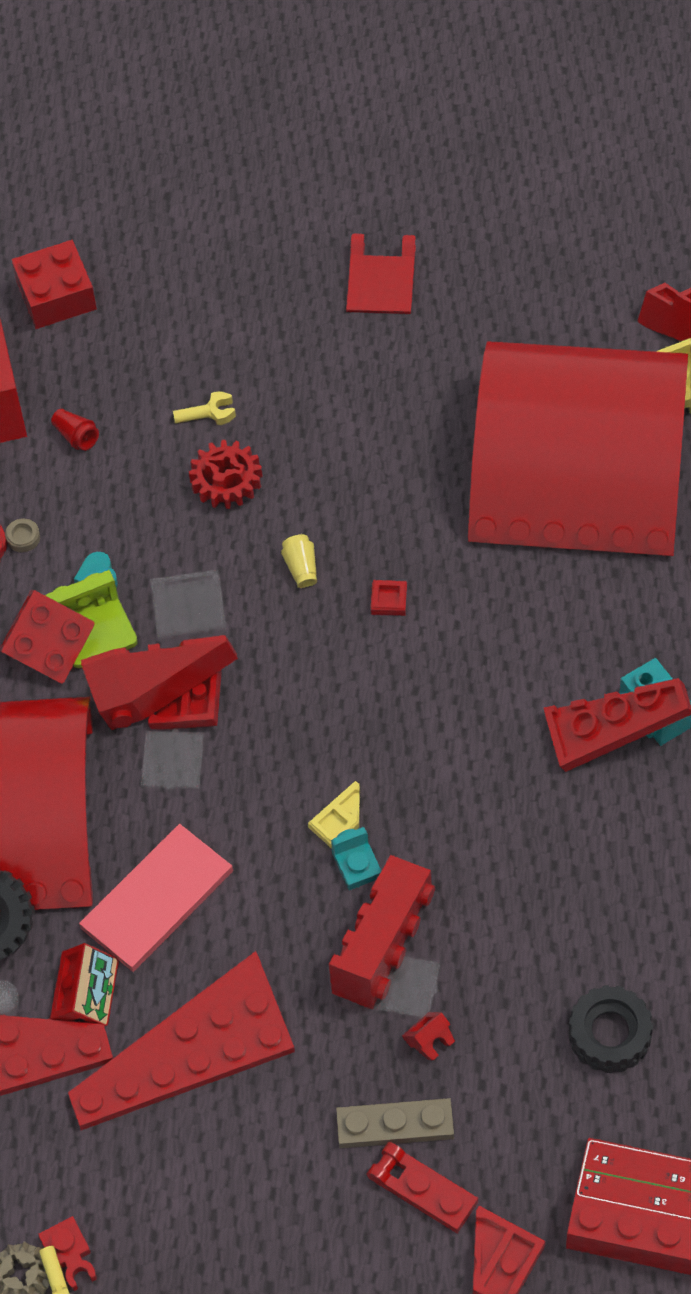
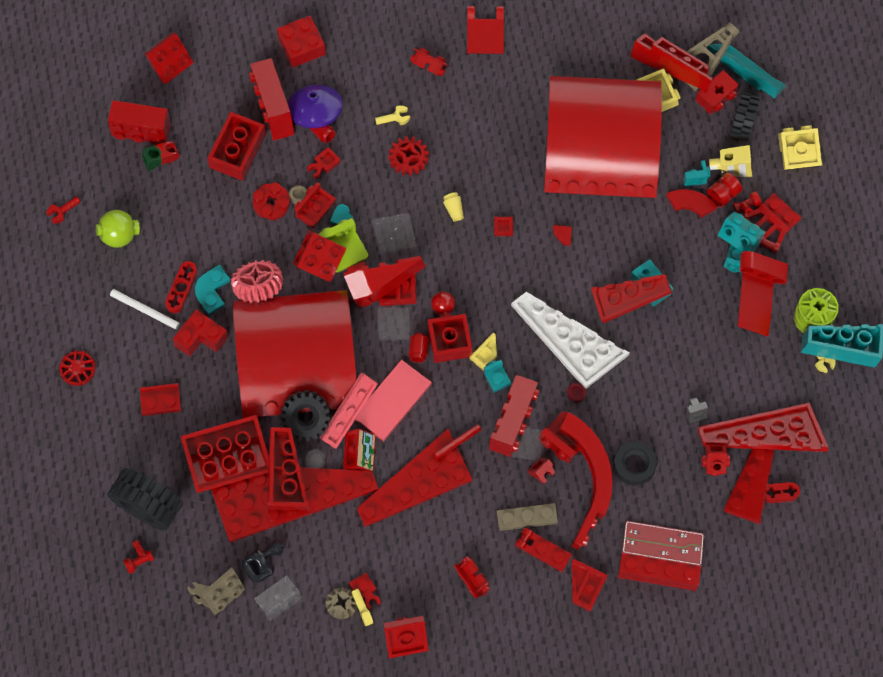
camera: 10 degrees left, 10 degrees up
none -> dark purple dish [288,84,343,128]
none -> red bracket [295,182,336,229]
none -> red plate [307,147,341,179]
none -> coral tile [320,373,378,449]
none -> red brick [408,333,429,363]
none -> red hinge [410,47,449,76]
none -> red brick [427,292,472,363]
none -> red bar [433,424,481,460]
none -> red hinge [454,556,490,598]
none -> white wing [511,292,630,389]
none -> red bracket [539,412,579,464]
none -> red tile [553,225,572,246]
none -> red arch [557,412,612,550]
none -> dark red tile [567,383,586,403]

